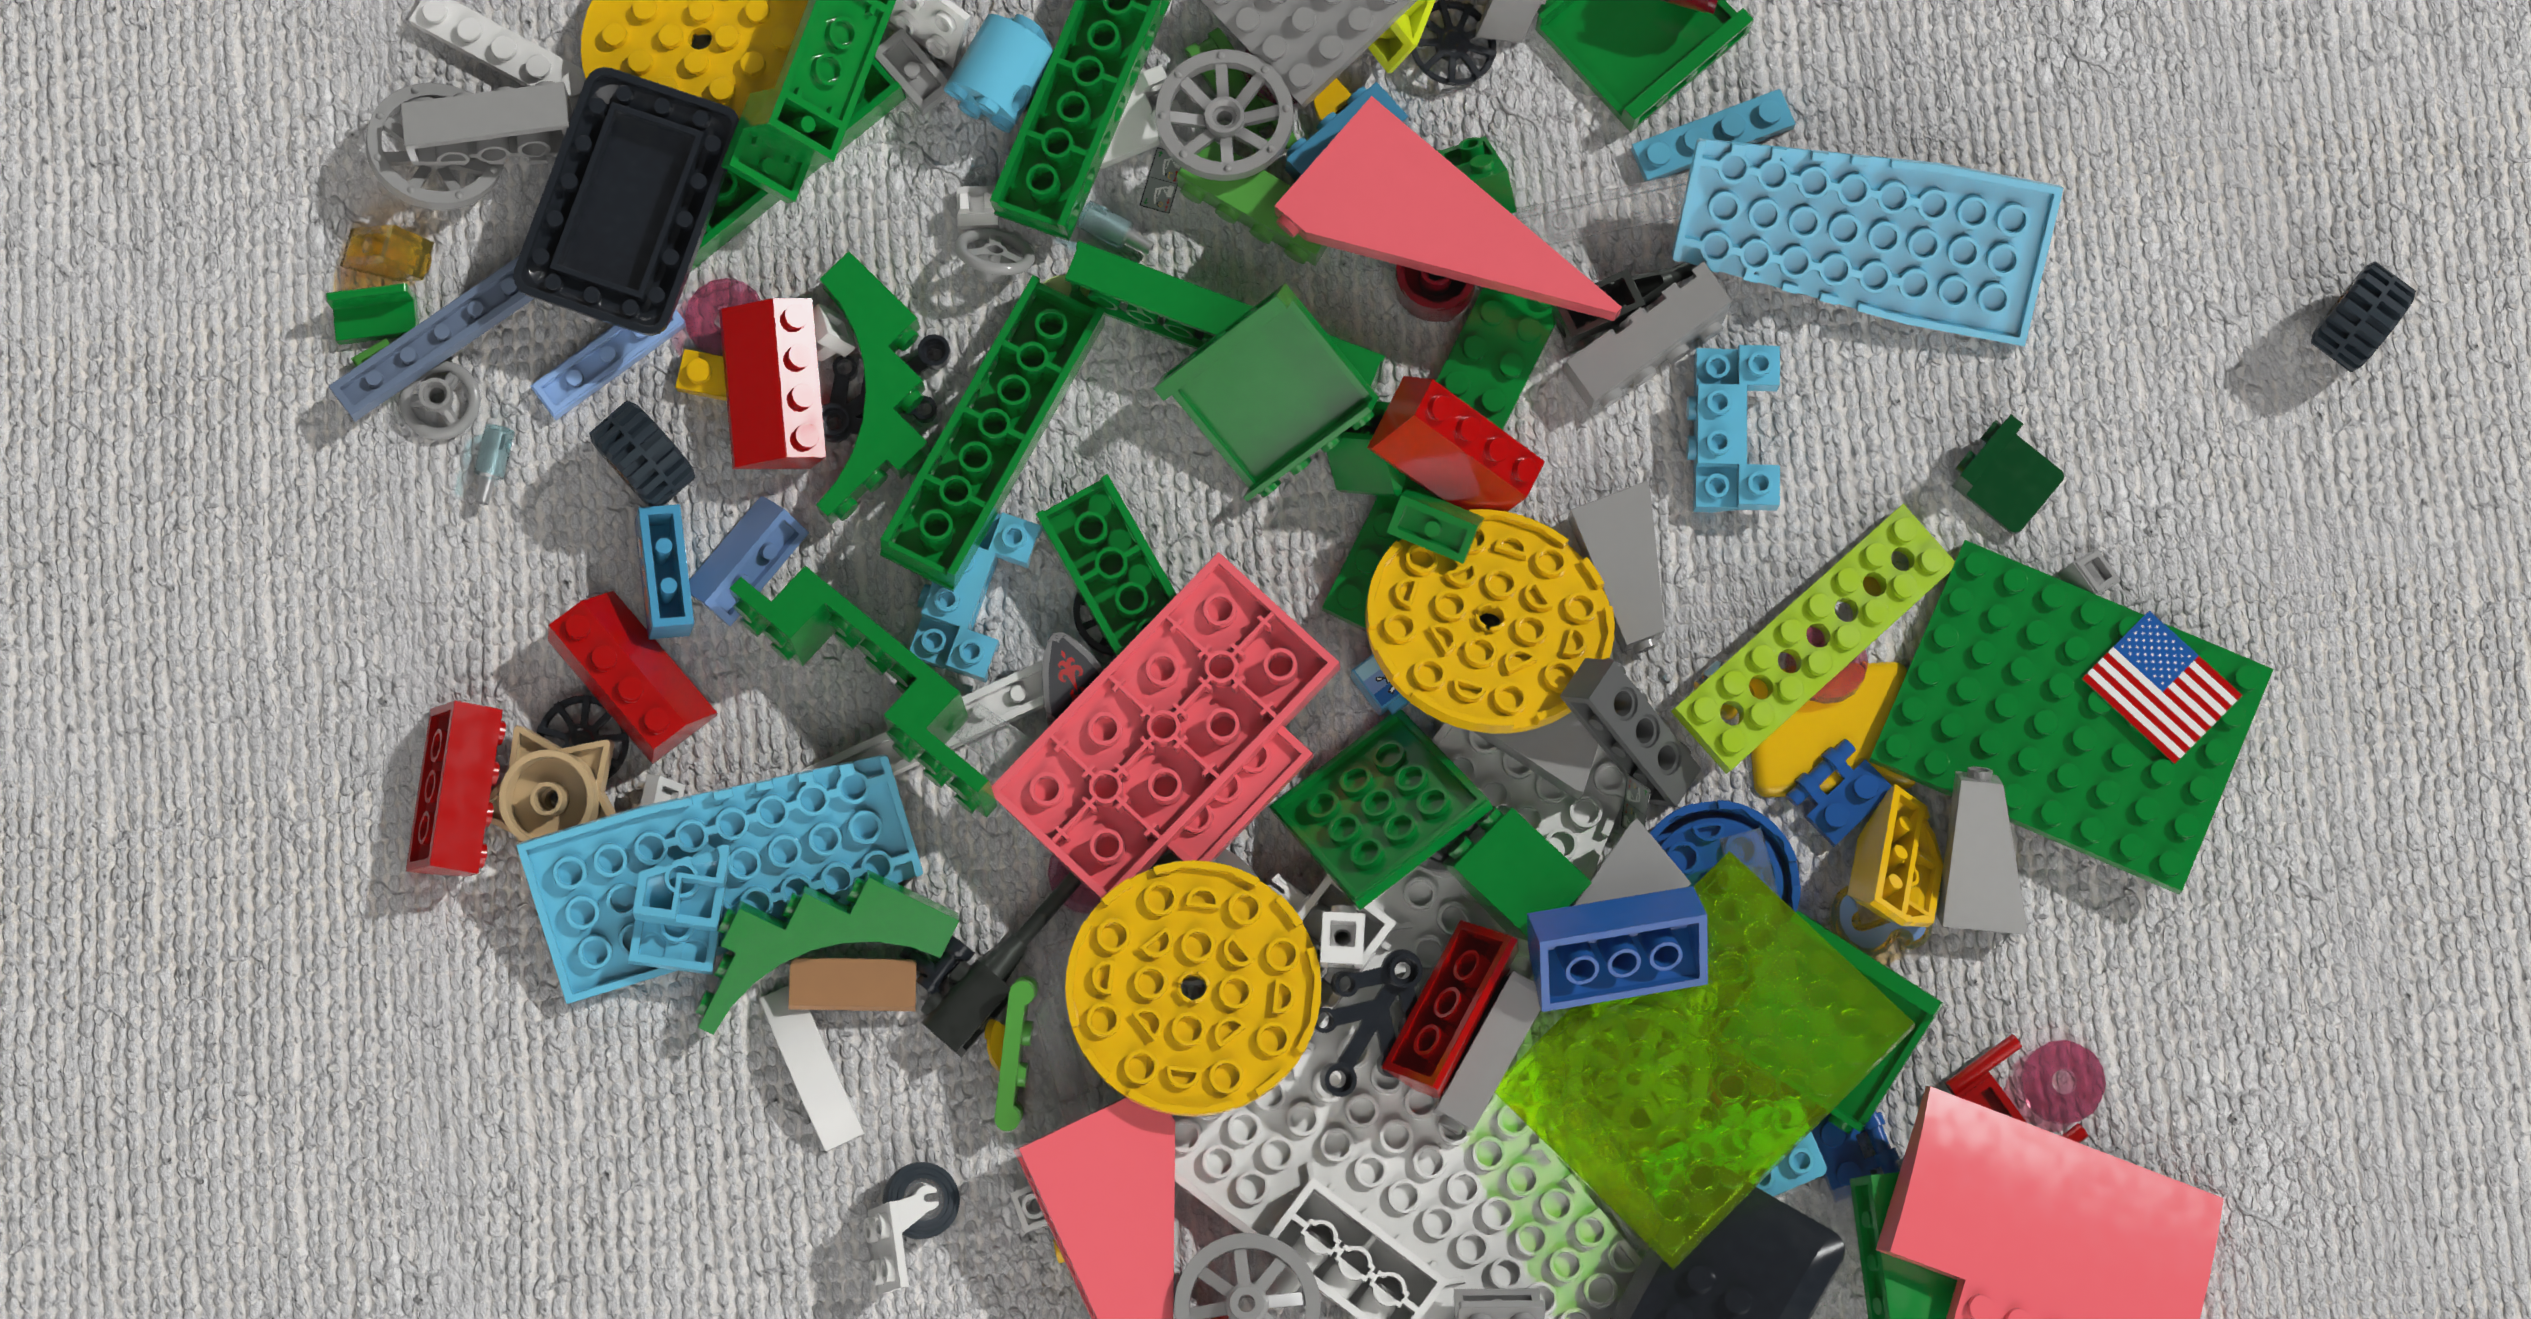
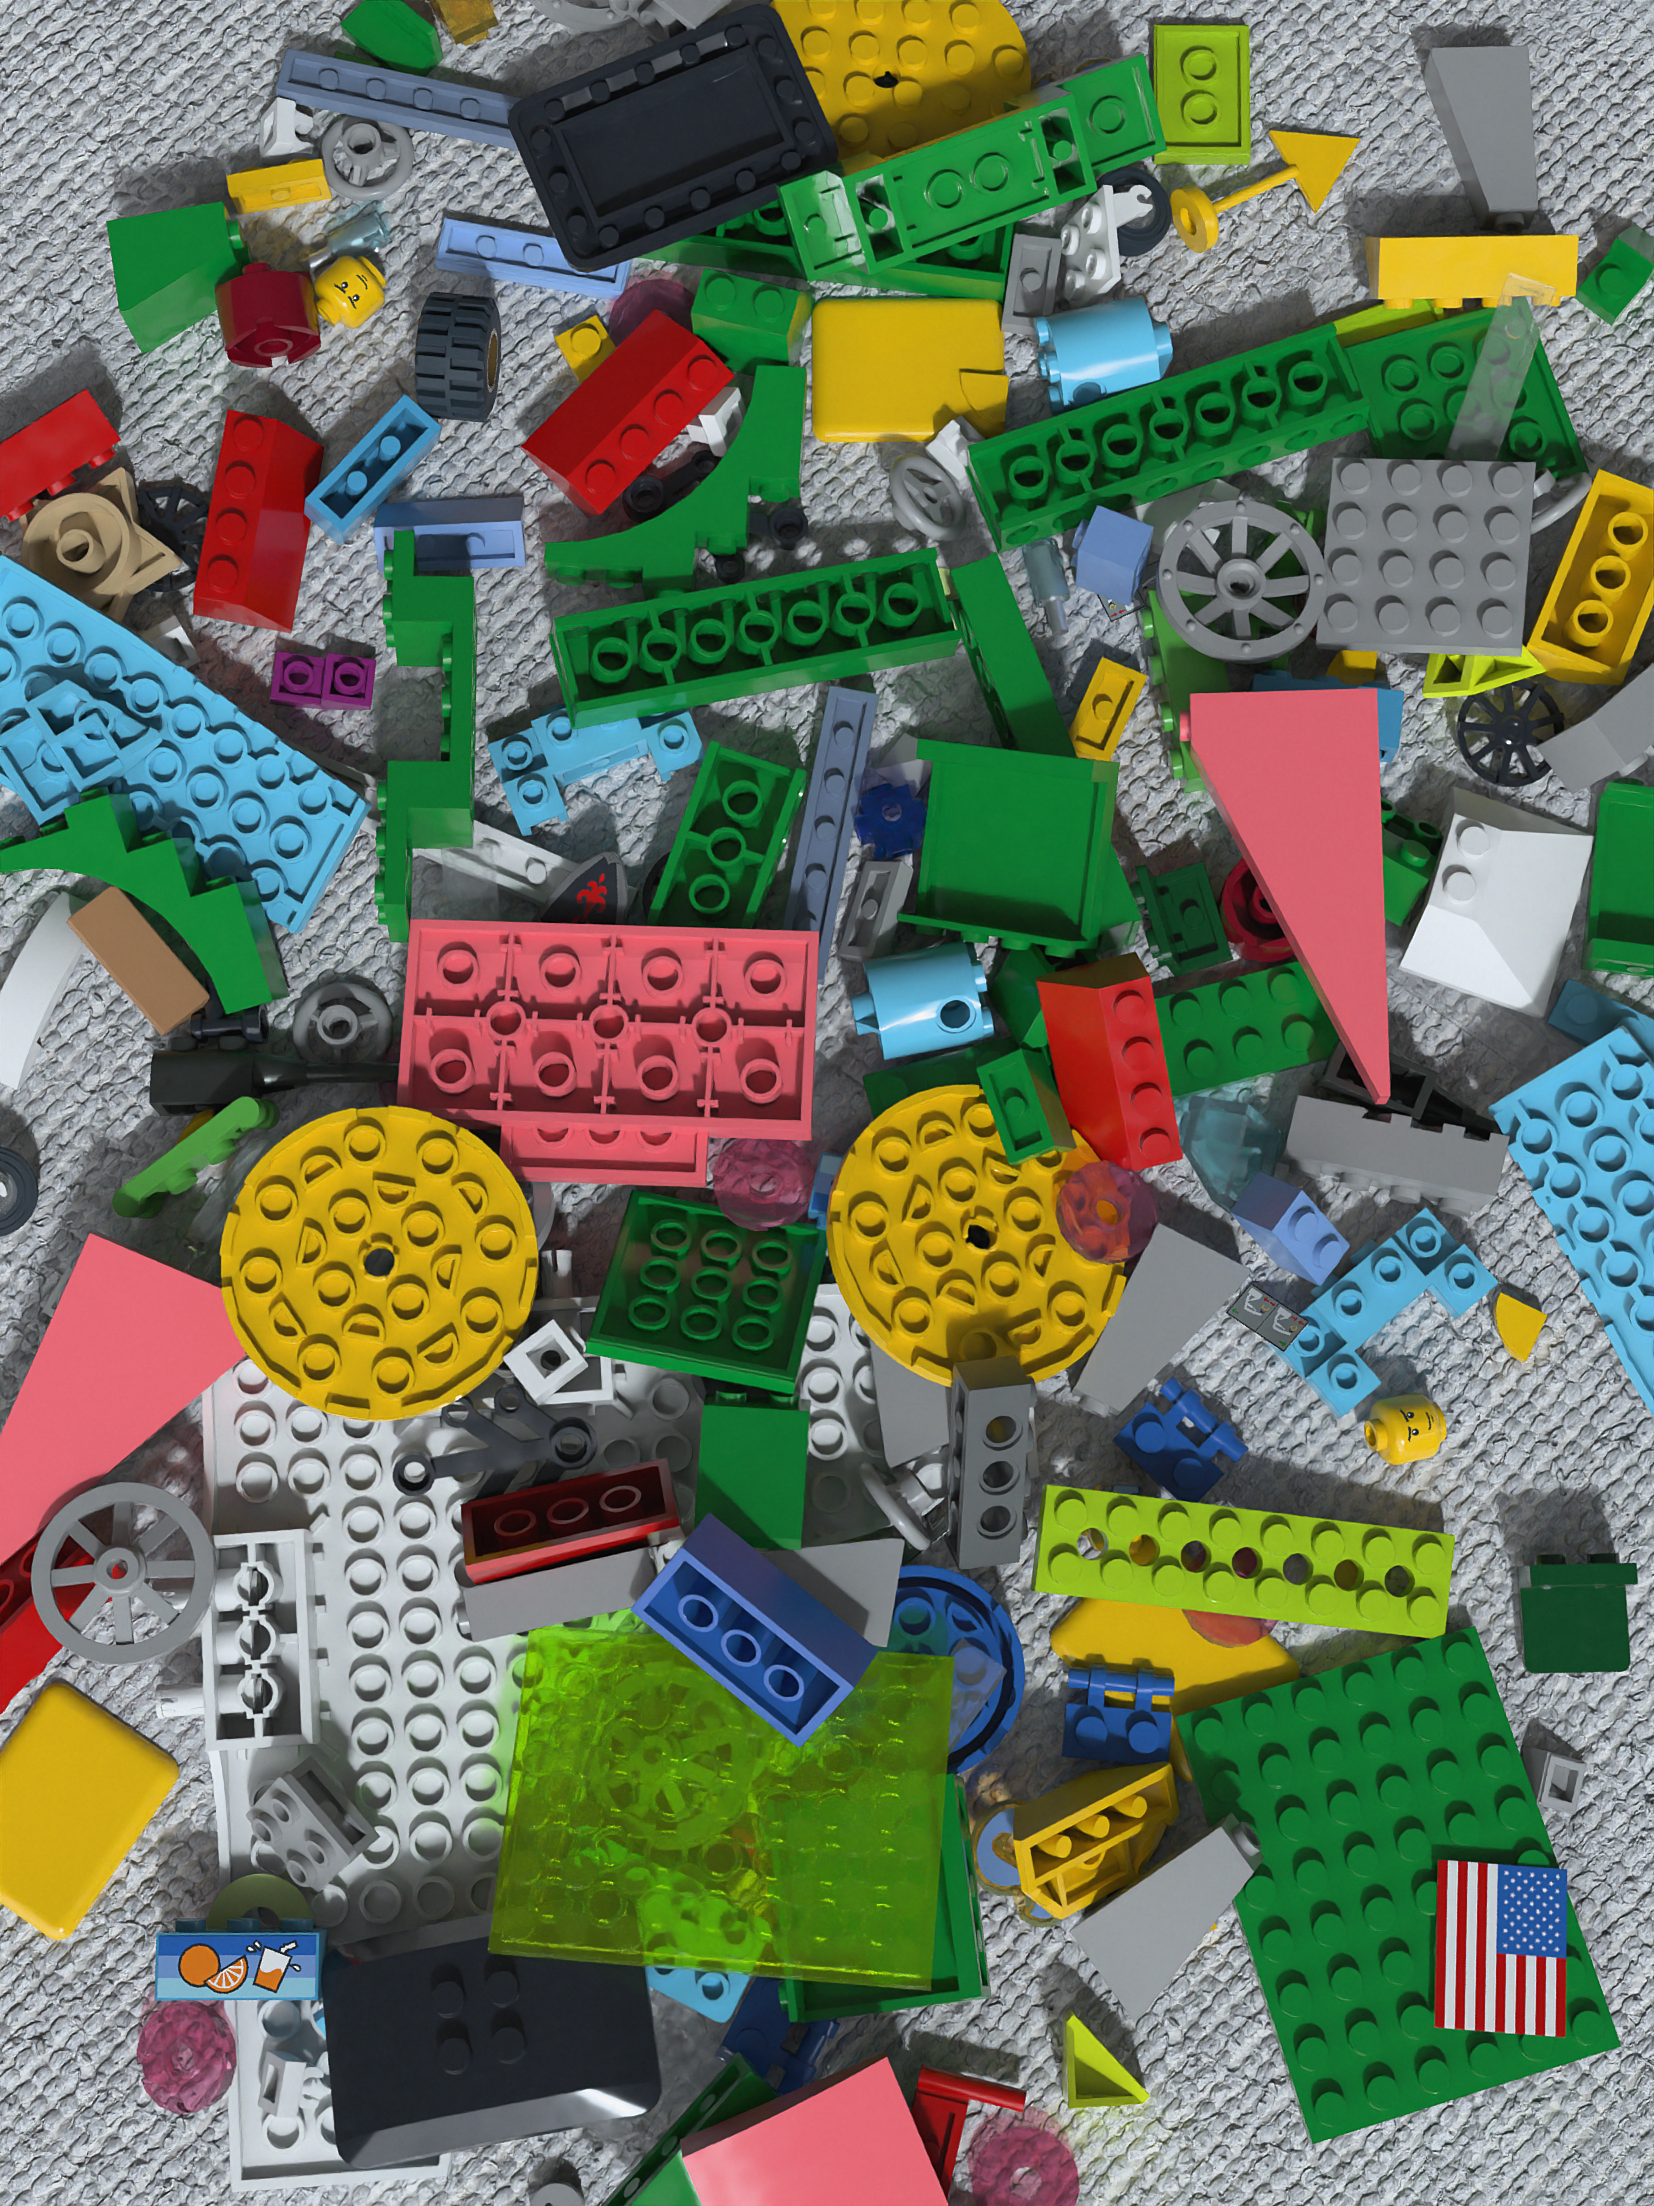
camera: 55 degrees right, 0 degrees up
none -> green slope [106,201,254,353]
none -> dark red brick [214,262,321,368]
none -> yellow plate [226,158,332,215]
none -> white tile [260,97,313,166]
none -> magenta slope [269,651,377,710]
none -> light grey piece [293,982,393,1063]
none -> yellow head [314,255,387,329]
none -> green slope [691,268,816,377]
none -> clear pink tile [713,1138,814,1231]
none -> sand blue plate [782,686,879,985]
none -> yellow piece [812,298,1006,443]
none -> light grey plate [838,861,914,962]
none -> medium azure cylinder [849,941,994,1061]
none -> clear blue brick [852,783,927,861]
none -> light grey piece [859,1462,935,1550]
none -> light grey slope [874,733,933,801]
none -> yellow tile [960,372,1009,427]
none -> clear pink tile [1055,1160,1158,1265]
none -> neon yellow slope [1062,2009,1150,2109]
none -> yellow plate [1068,657,1147,761]
none -> medium blue brick [1071,505,1154,607]
none -> blue plate [1112,1376,1249,1503]
none -> dark green bracket [1130,861,1234,978]
none -> clear light blue slope [1179,1095,1285,1215]
none -> light grey sticker [1226,1283,1310,1352]
none -> medium blue brick [1229,1171,1350,1286]
none -> yellow head [1364,1393,1447,1465]
none -> white slope [1397,786,1595,1019]
none -> yellow tile [1493,1292,1548,1363]

